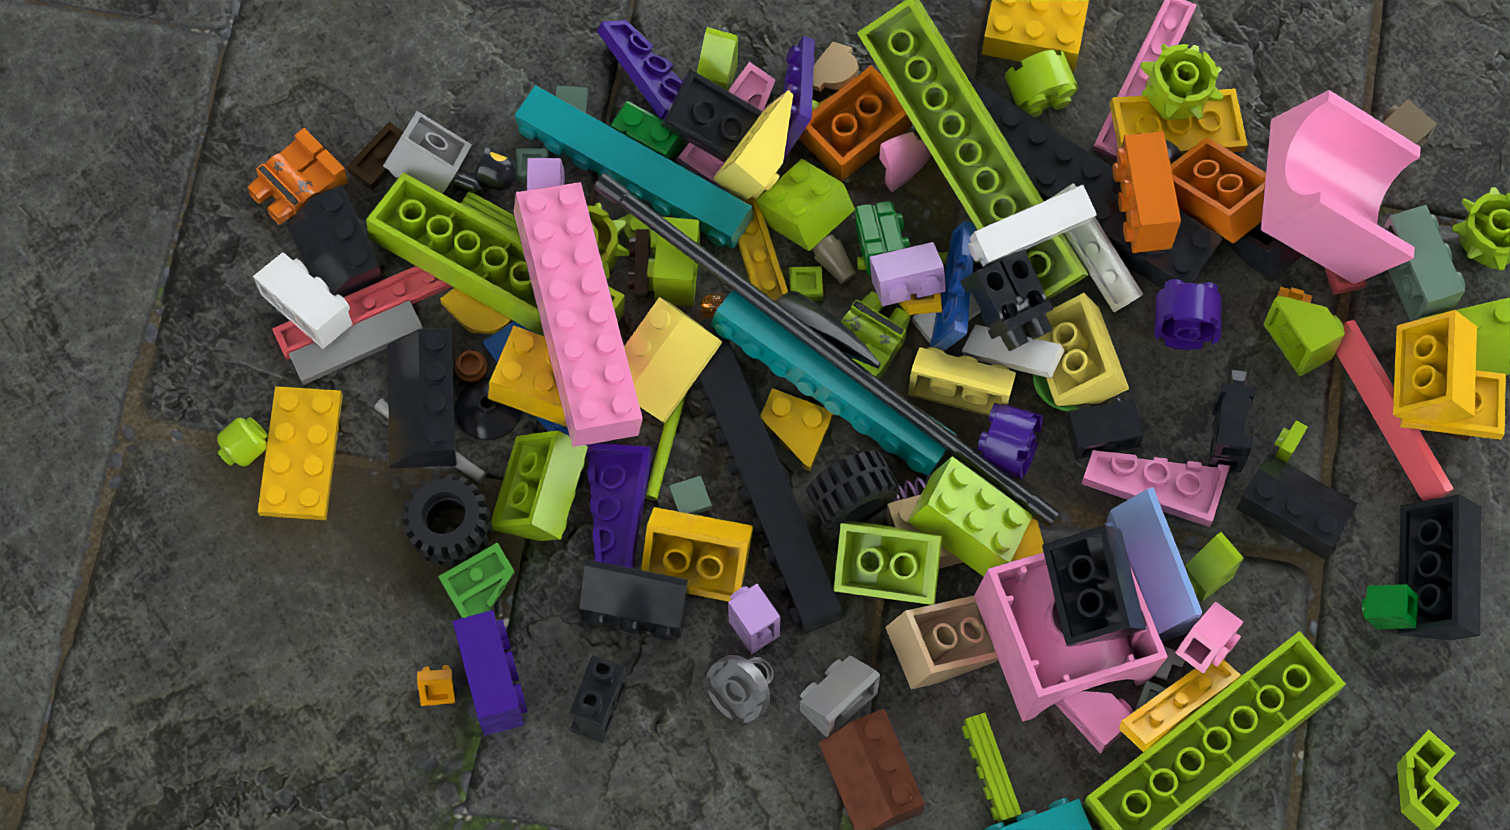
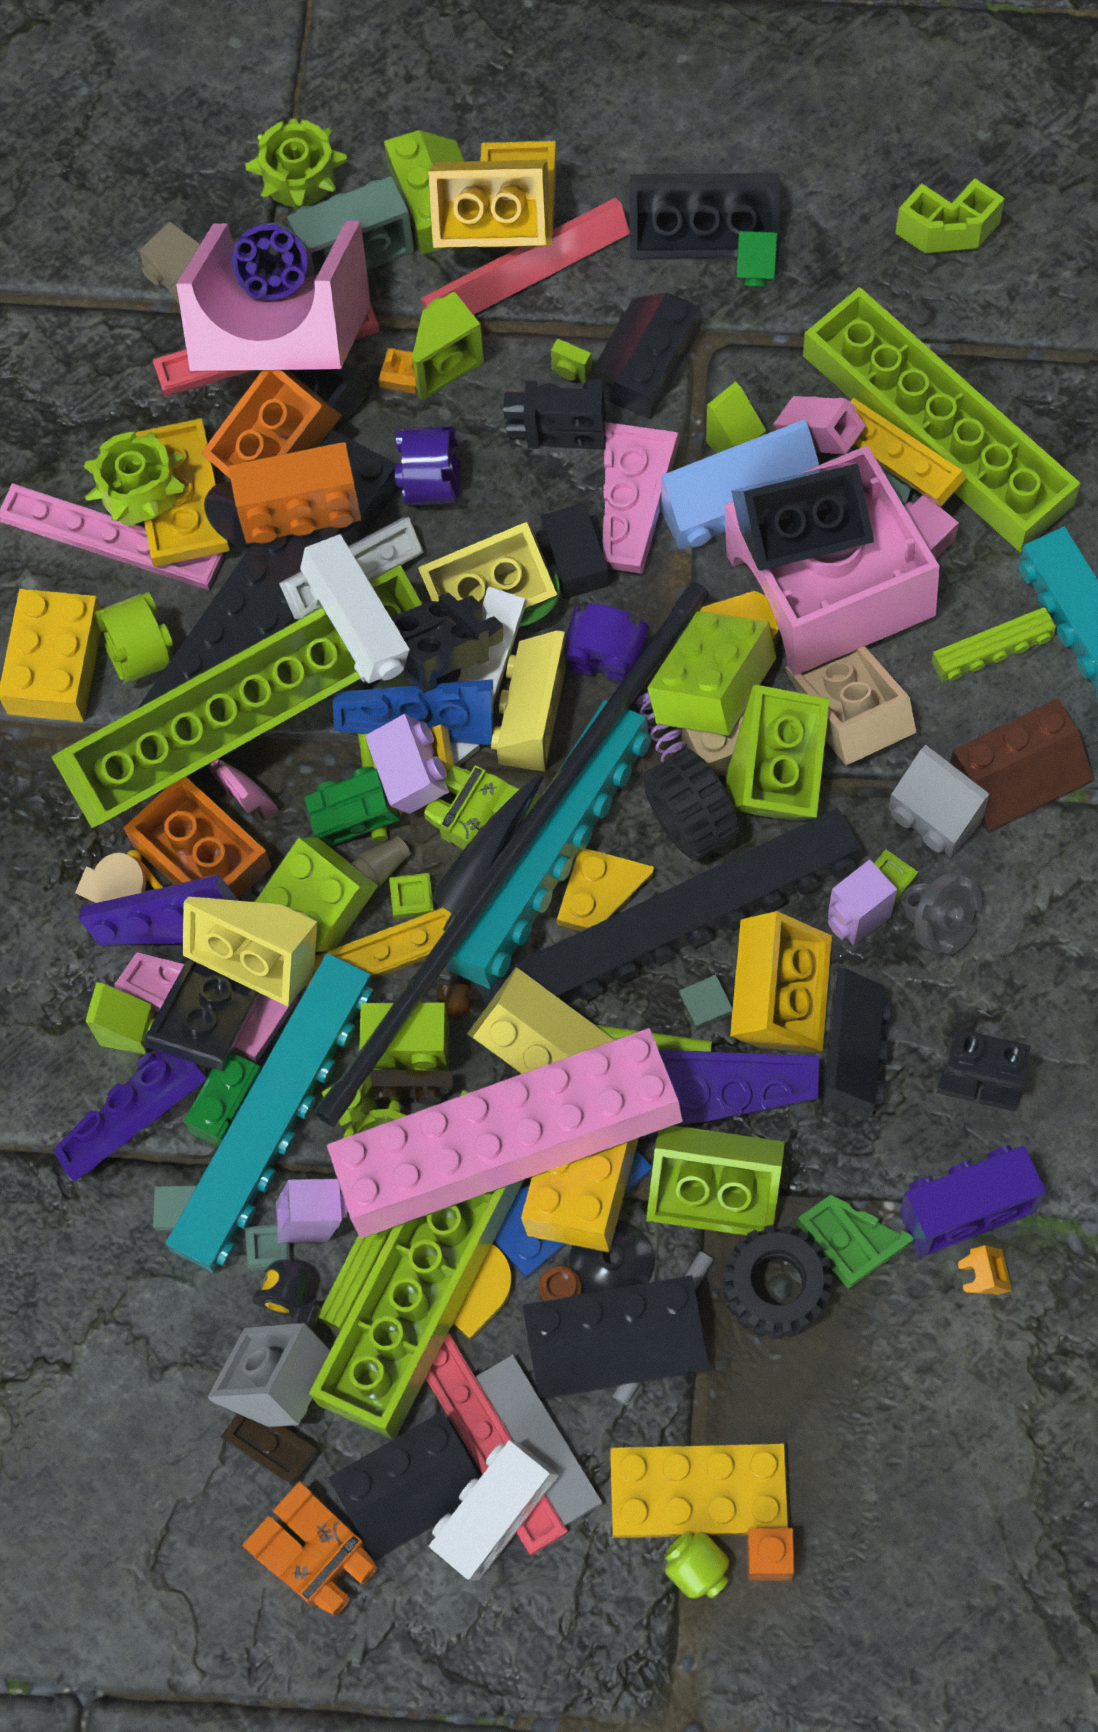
camera: 90 degrees left, 0 degrees up
none -> dark purple cone [231,223,308,300]
none -> orange brick [747,1528,794,1581]
none -> lime tile [874,849,918,905]

